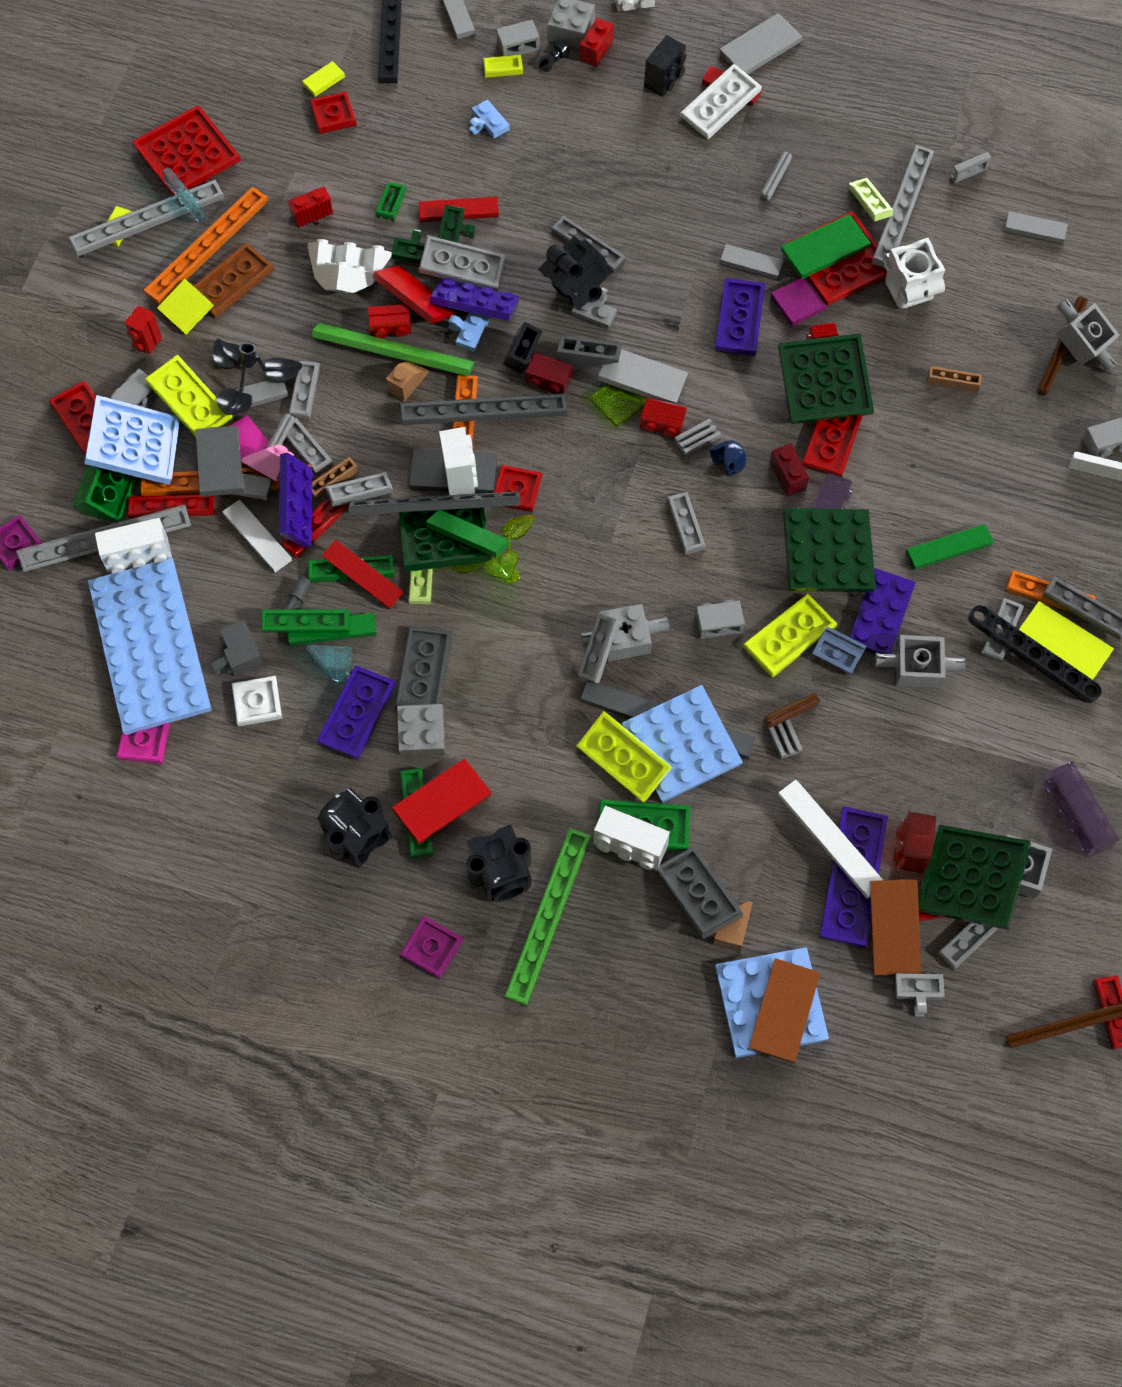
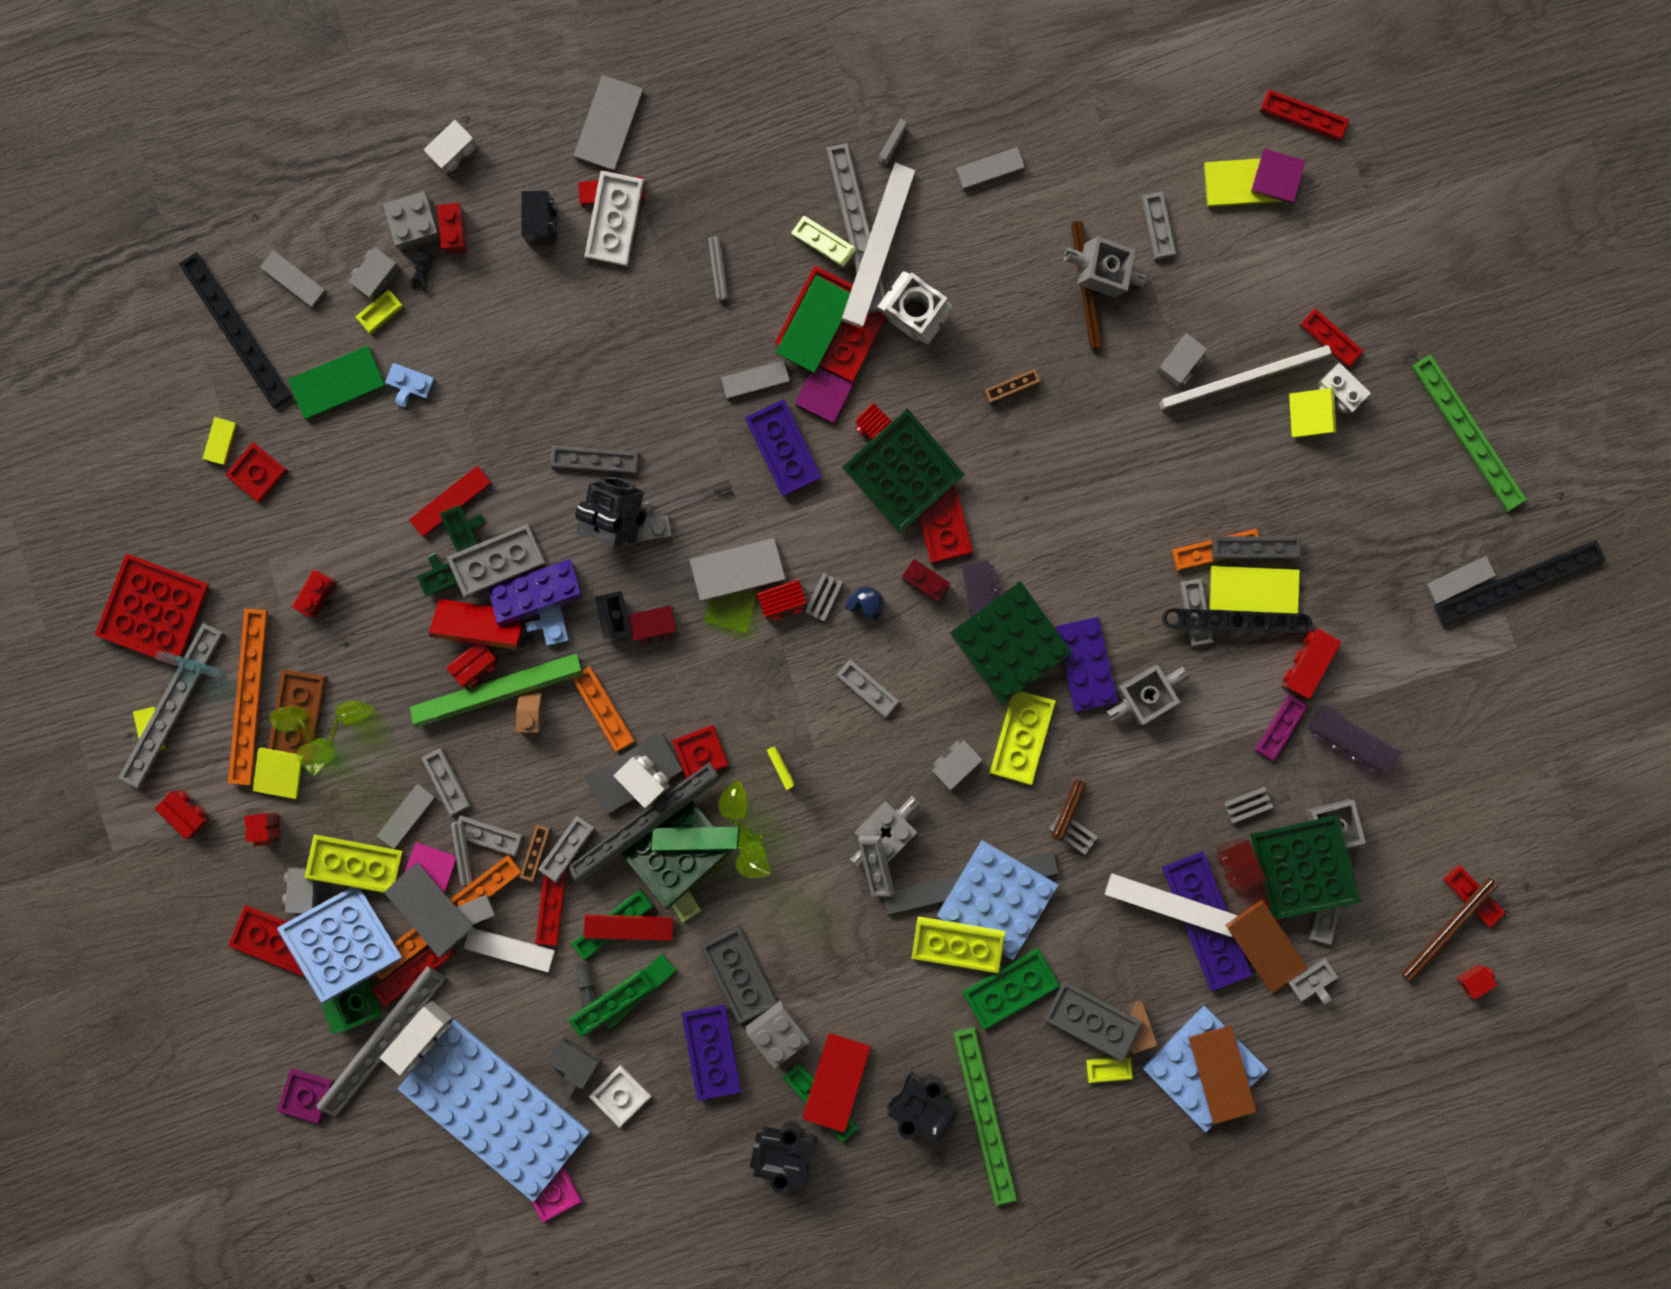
camera: 30 degrees left, 20 degrees up
black plant [213,338,302,415] -> none
bright pink slope [241,445,294,481] -> none
dark purple plate [279,452,313,548] -> none
clear light blue slope [307,645,353,682] -> none
white brick [308,239,392,293] -> none
green tile [375,182,407,221] -> none
dark grey tile [400,394,567,425] -> none
magenta tile [400,916,464,979] -> none
dark grey slope [557,335,622,369] -> none
white brick [594,806,670,870] -> none
sand blue plate [812,626,866,675] -> none
green tile [906,524,994,570] -> none
none -> red brick [154,790,209,840]
none -> clear neon green plant [269,700,375,776]
none -> green tile [287,345,386,420]
none -> neon yellow tile [767,746,795,790]
none -> white tile [841,163,915,328]
none -> neon yellow tile [1086,1056,1133,1083]
none -> light grey tile [1223,787,1274,823]
none -> magenta tile [1254,694,1308,761]
none -> red brick [1282,629,1342,699]
none -> red brick [1456,964,1497,1000]

